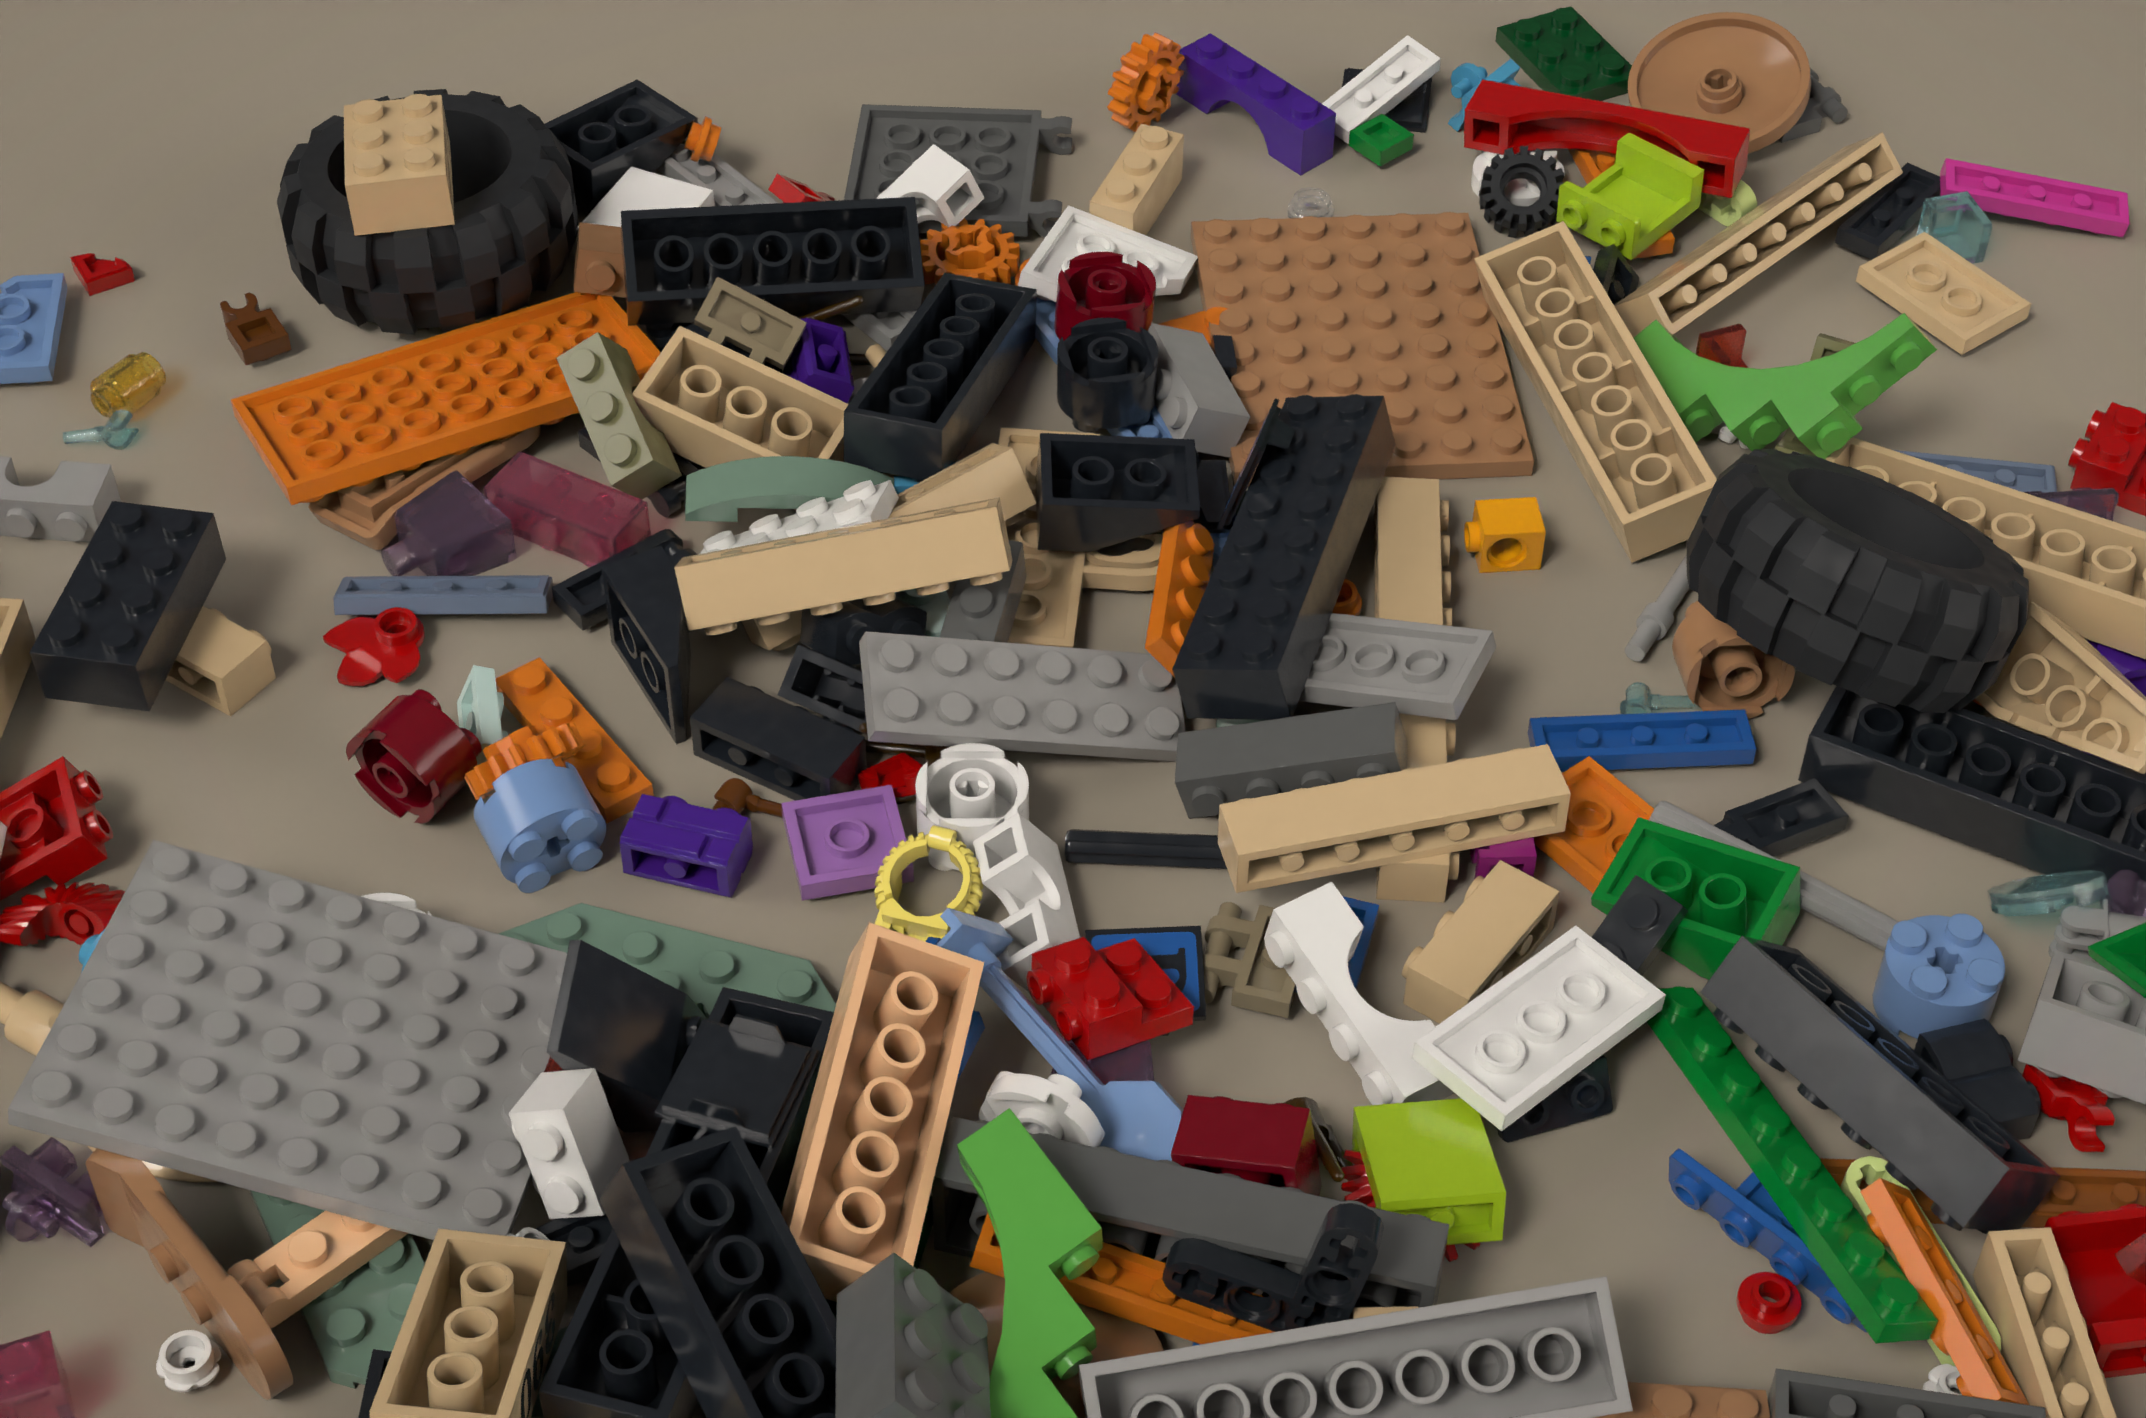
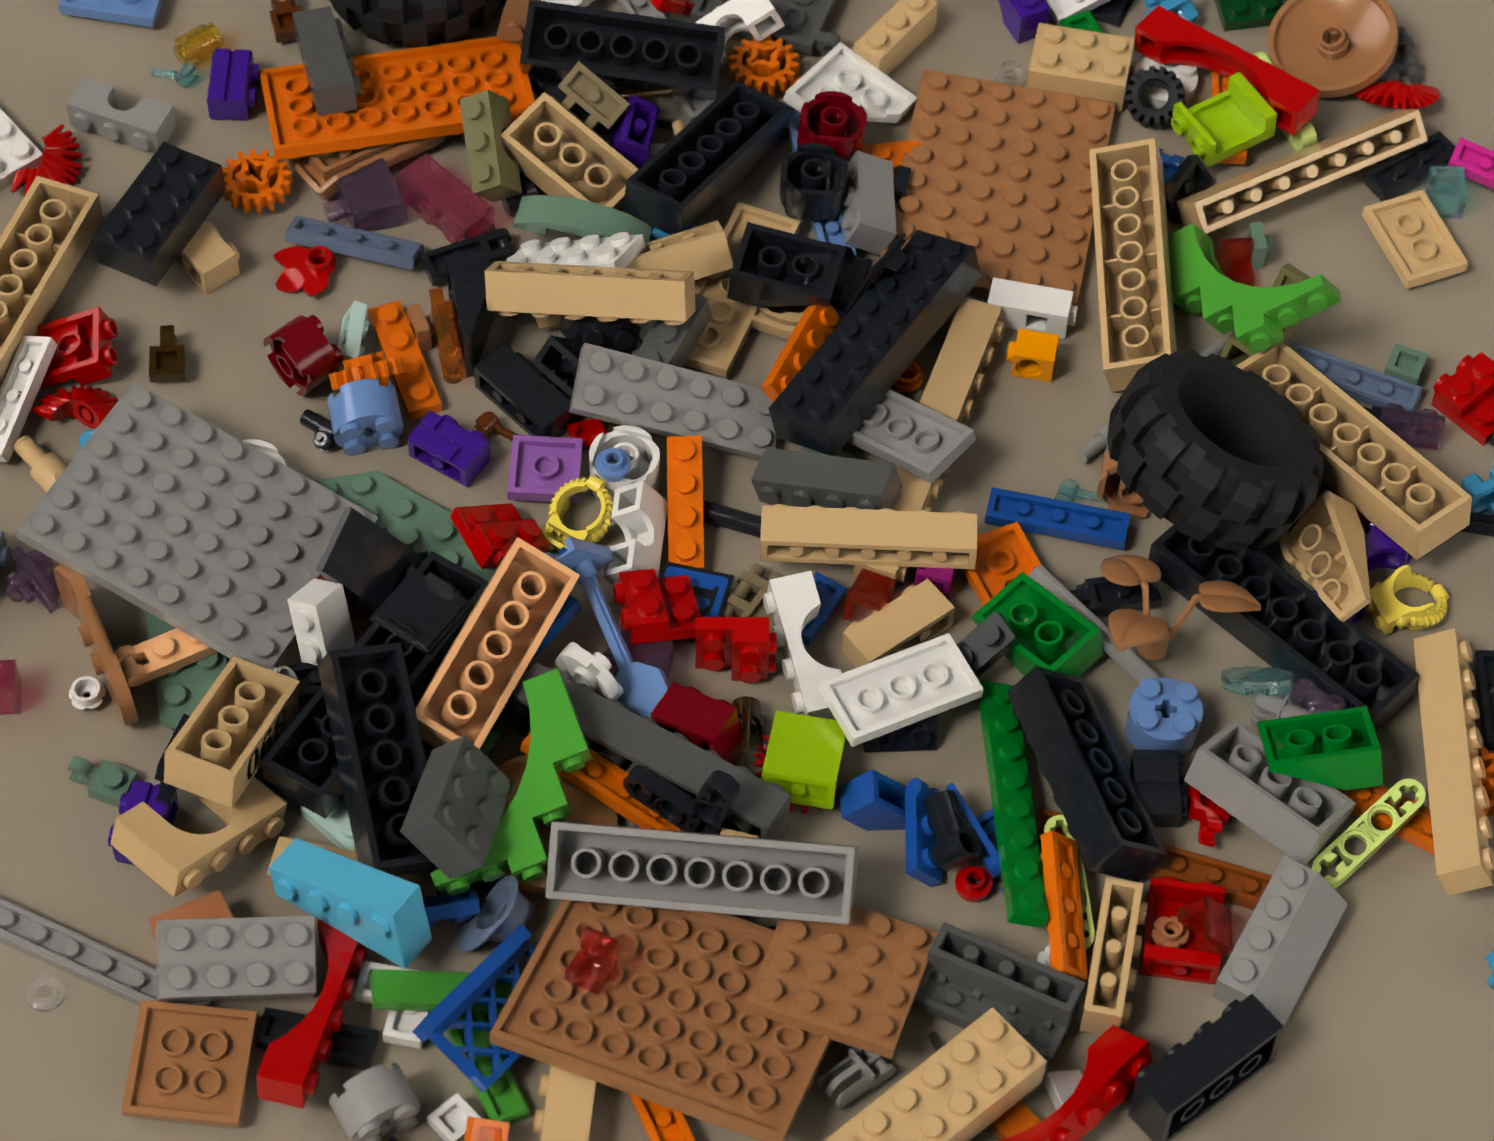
camera: 15 degrees right, 10 degrees up
none -> dark brown plate [149,325,186,383]
none -> dark purple brick [207,49,260,121]
none -> orange gear [222,148,293,214]
none -> dark grey brick [292,6,361,116]
none -> black arm [300,409,336,452]
none -> medium nougat plate [407,303,436,353]
none -> clear orange plate [429,288,463,384]
none -> red plate [450,503,550,569]
none -> medium blue plate [595,448,631,482]
none -> orange plate [667,435,705,569]
none -> red plate [695,617,777,683]
none -> blue slope [840,769,906,831]
none -> clear red panel [843,568,896,621]
none -> blue plate [905,778,942,887]
none -> black piece [924,790,981,871]
none -> white brick [987,277,1078,339]
none -> tan brick [1027,23,1135,112]
none -> medium nougat plant [1100,554,1261,661]
none -> nougat plate [1151,916,1189,948]
none -> sand green plate [1245,222,1272,269]
none -> red hair [1353,80,1440,110]
none -> sand green plate [1384,343,1428,385]

